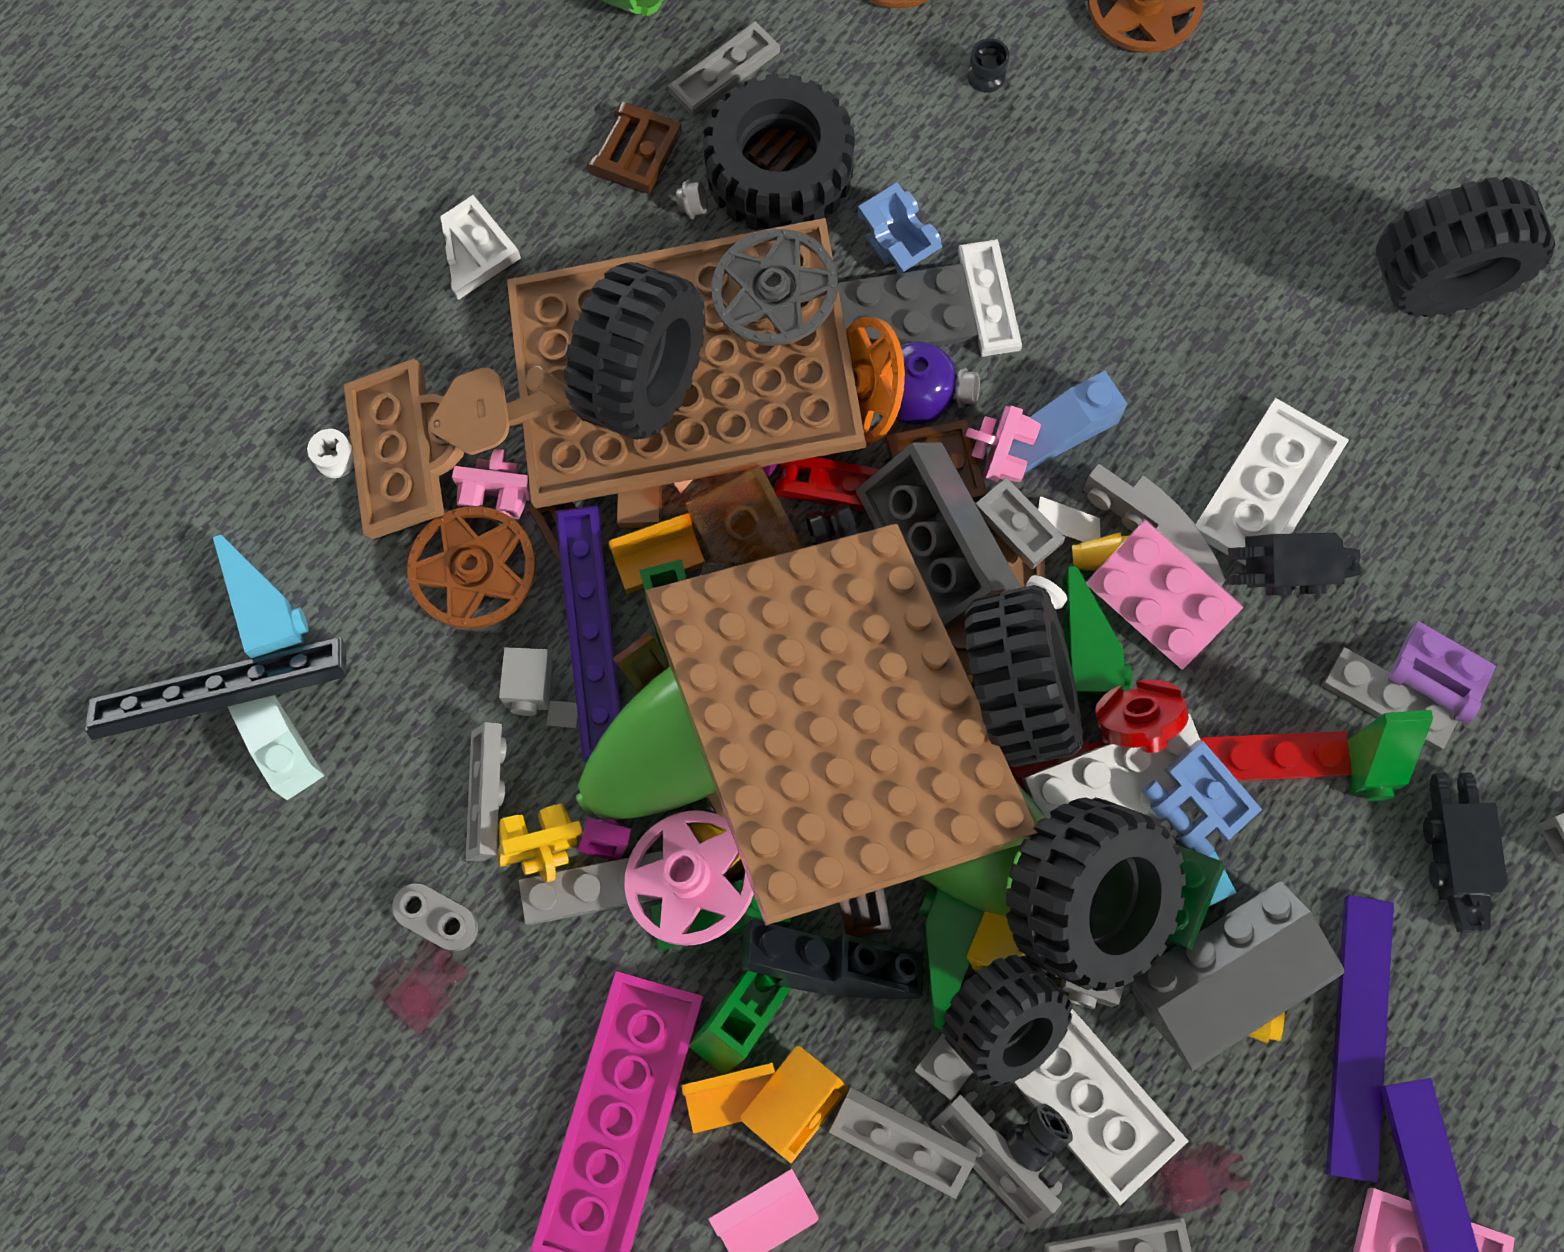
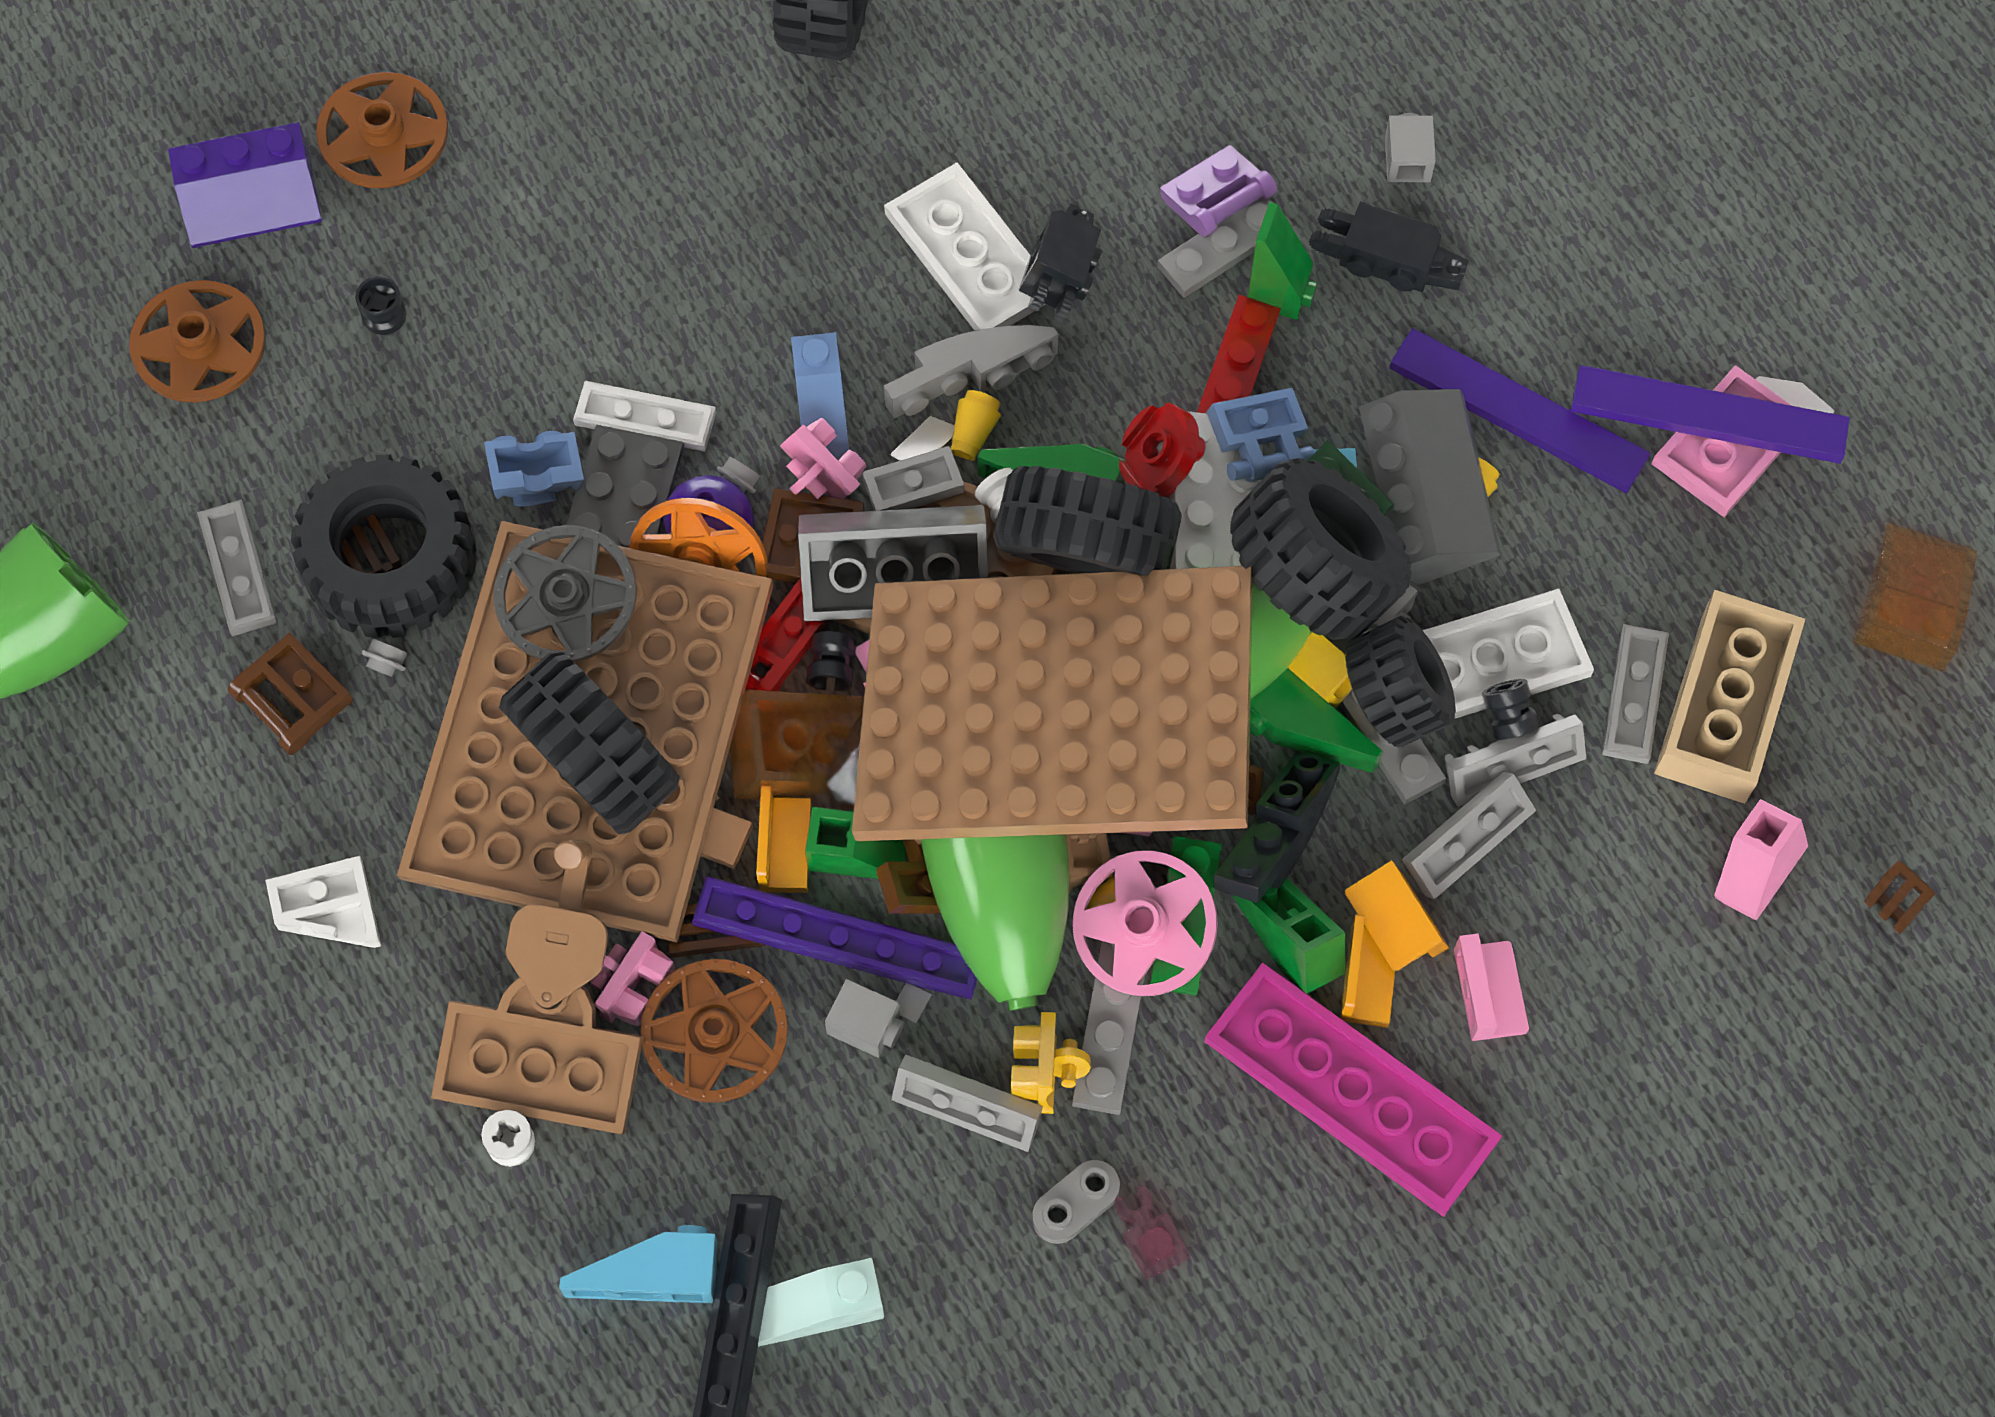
camera: 70 degrees left, 5 degrees down
magenta plate [577,818,631,861] -> none
bright pink plate [1086,519,1243,670] -> none
clear pink plate [1160,1154,1251,1215] -> none

